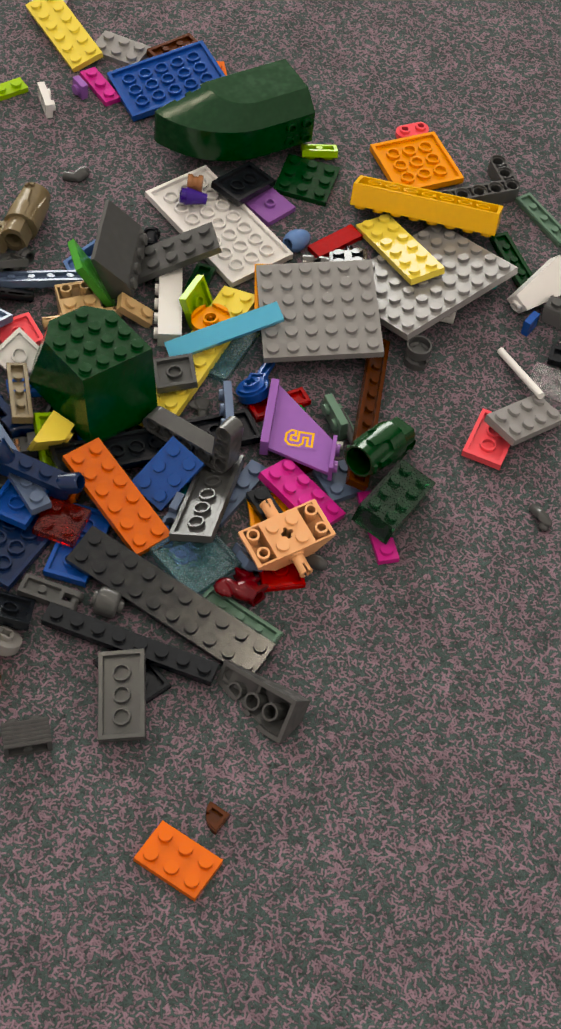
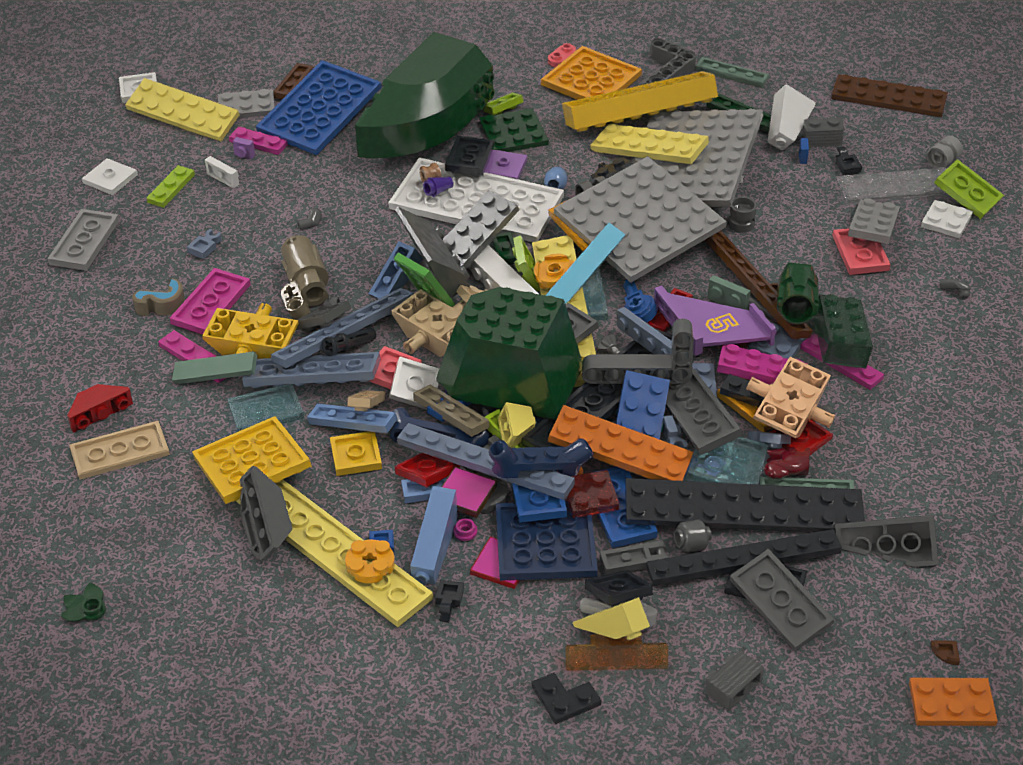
camera: 25 degrees left, 10 degrees down
red tile [307,224,363,258] -> none
white bar [497,347,545,399] -> none

